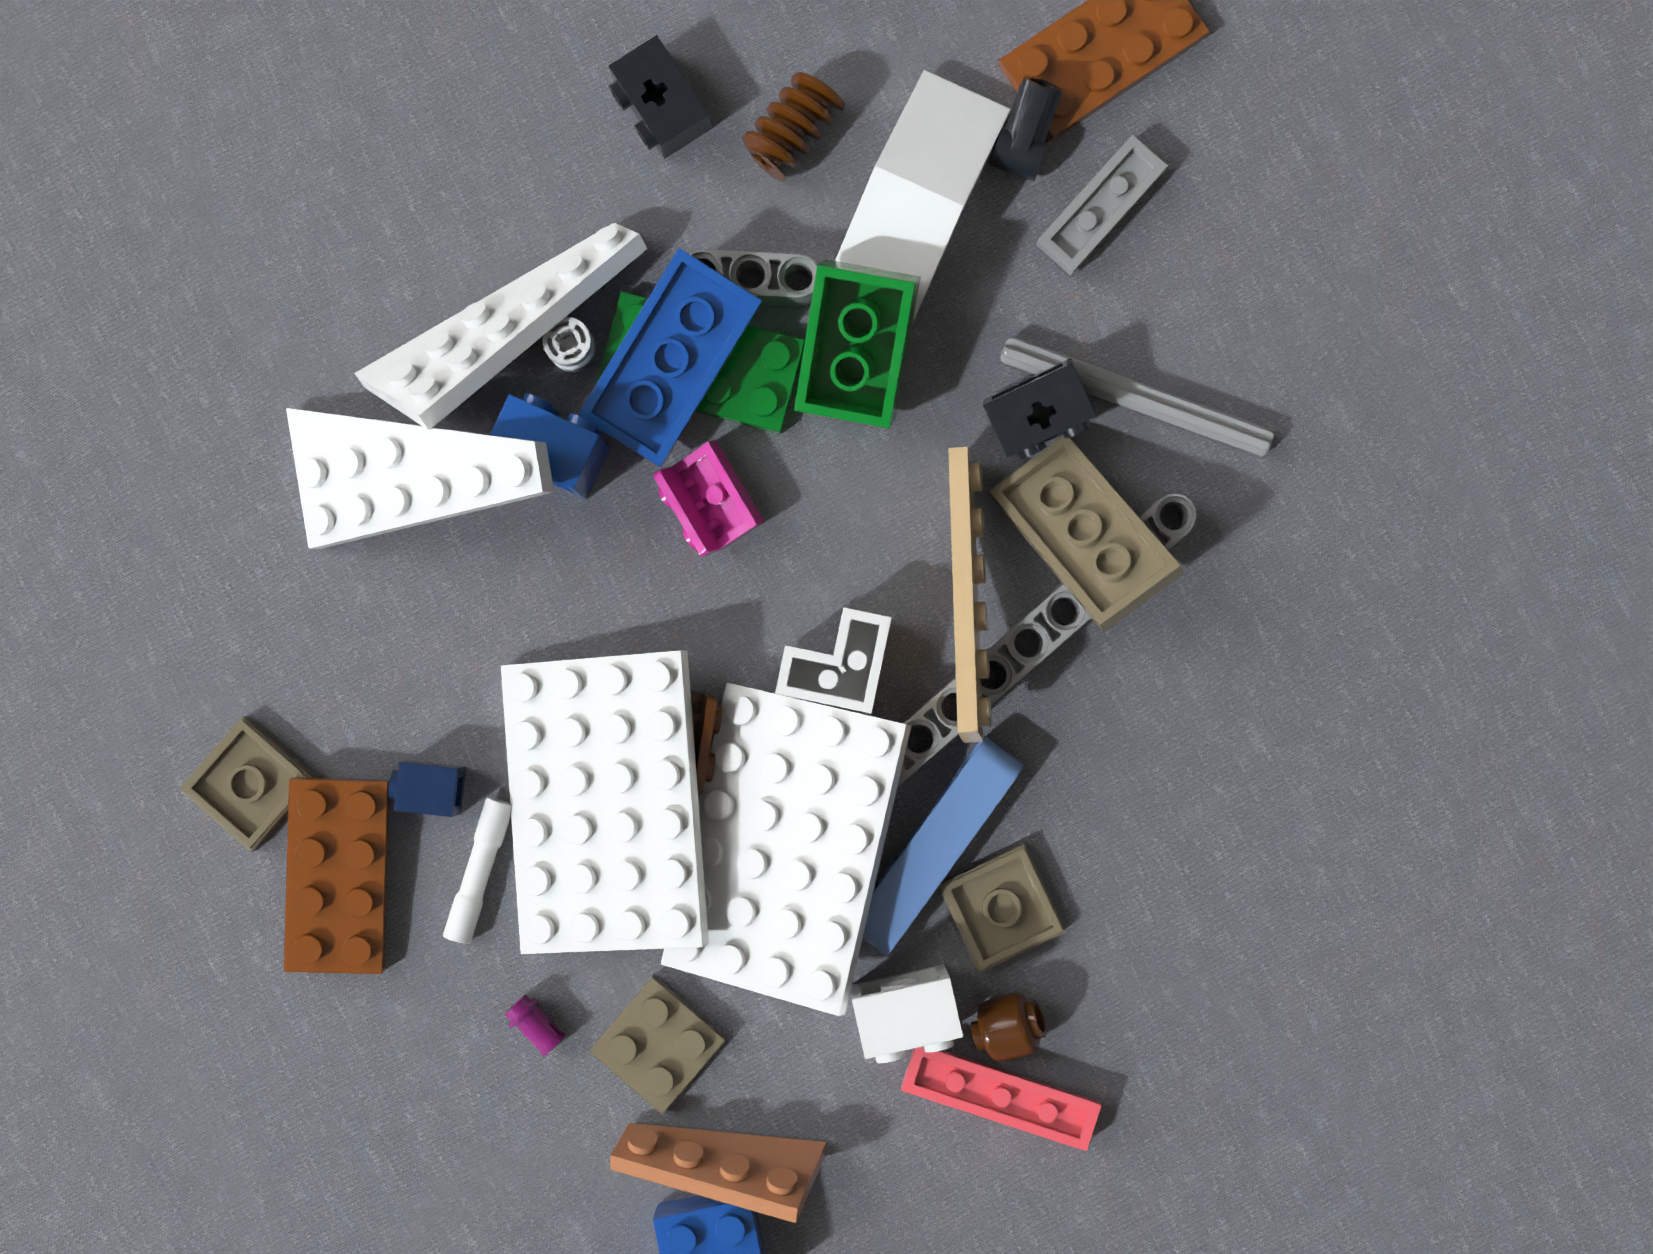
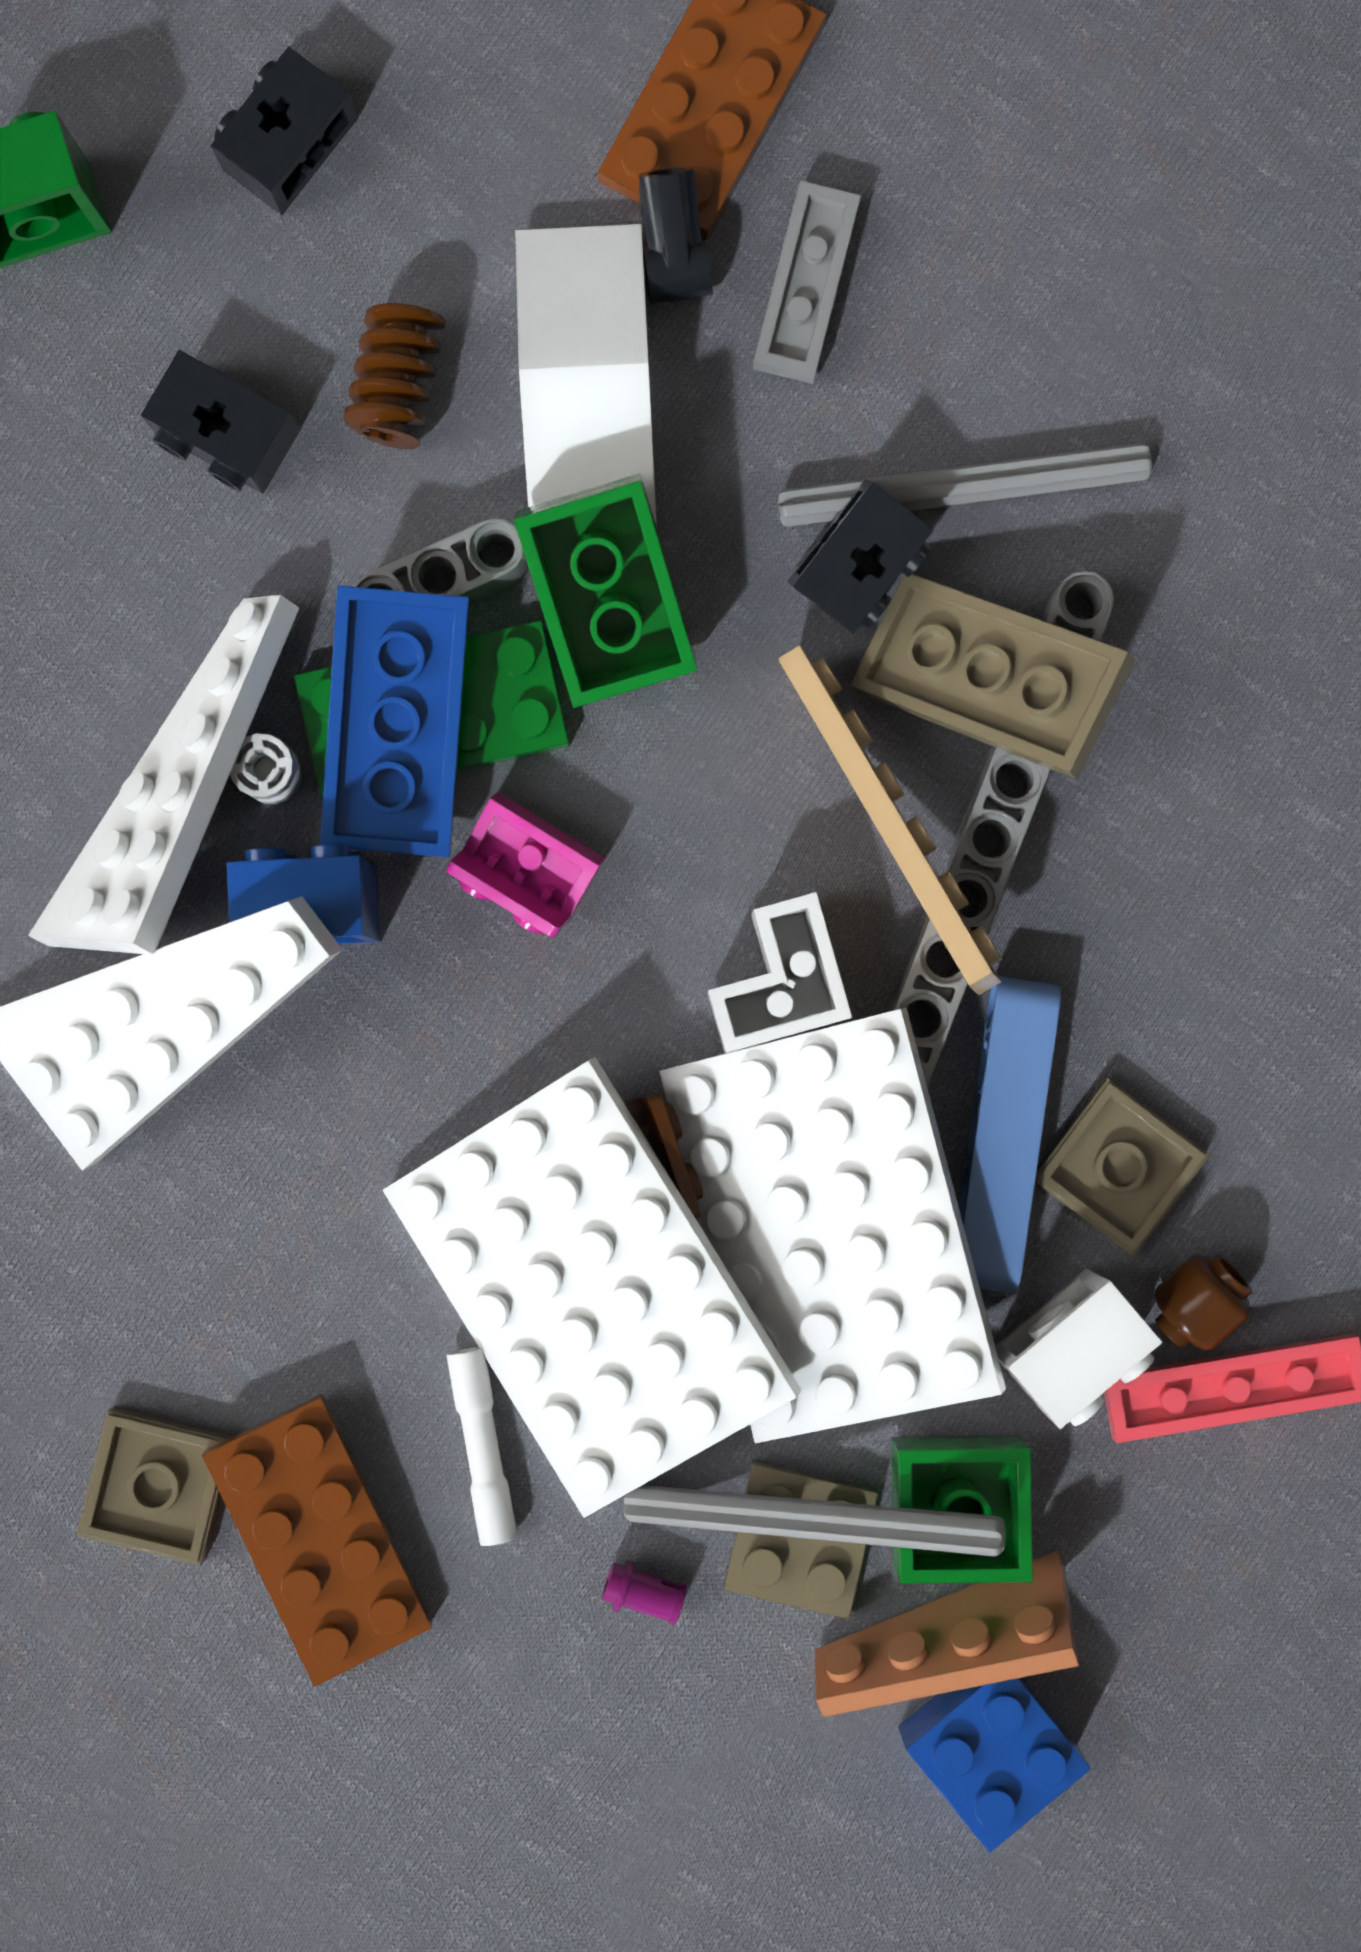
camera: 30 degrees left, 0 degrees up
dark blue brick [389,761,467,817] -> none
none -> light grey axle [624,1485,1006,1556]
none -> green brick [891,1436,1033,1584]

